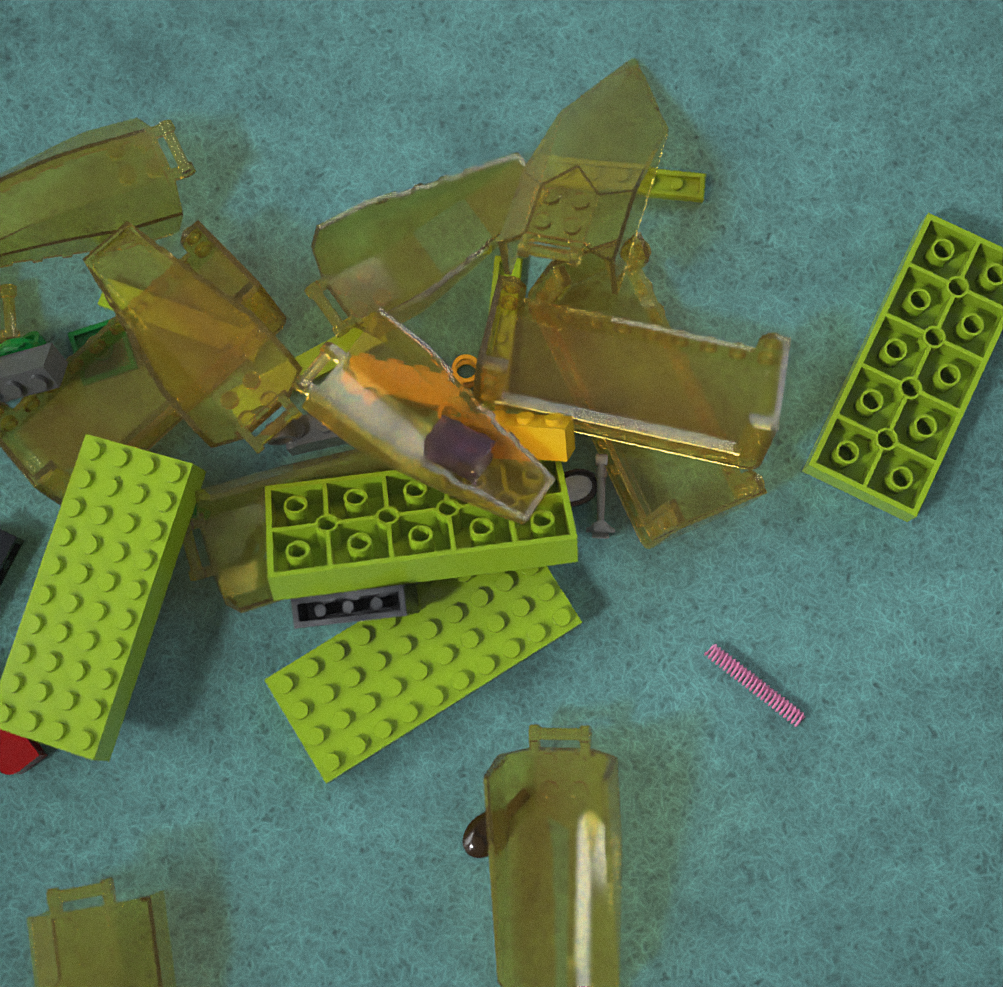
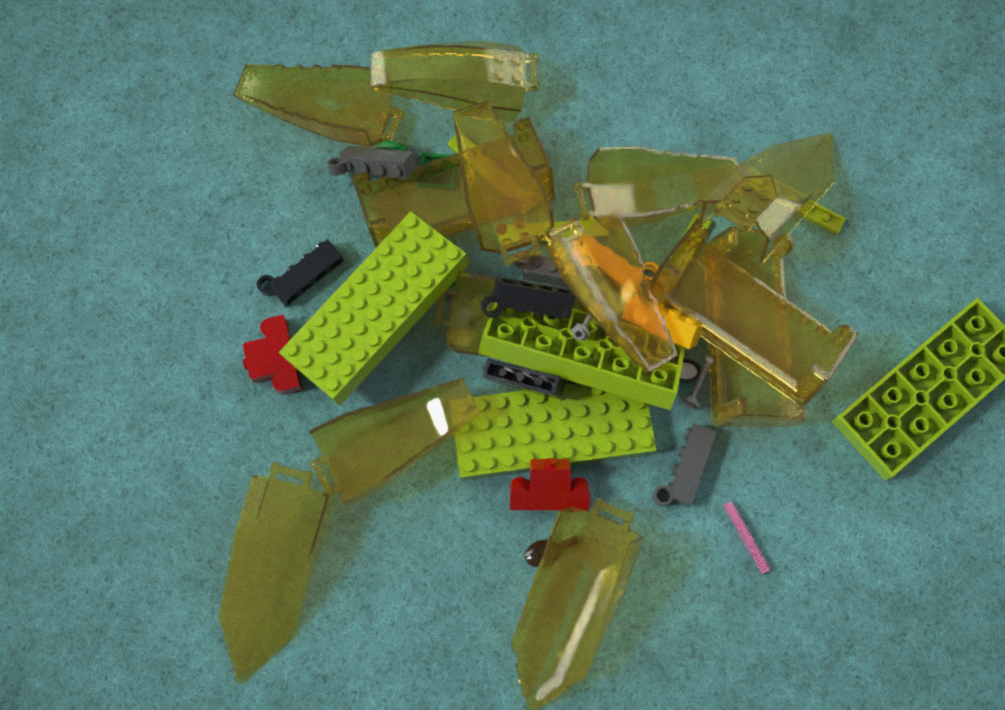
camera: 25 degrees right, 5 degrees down
brick [423,415,495,483] -> none
none -> clear yellow windscreen [309,378,480,506]
none -> black hinge [481,276,576,319]
none -> red brick [510,458,590,511]
none -> light grey piece [571,303,600,341]
none -> dark grey hinge [652,423,716,507]

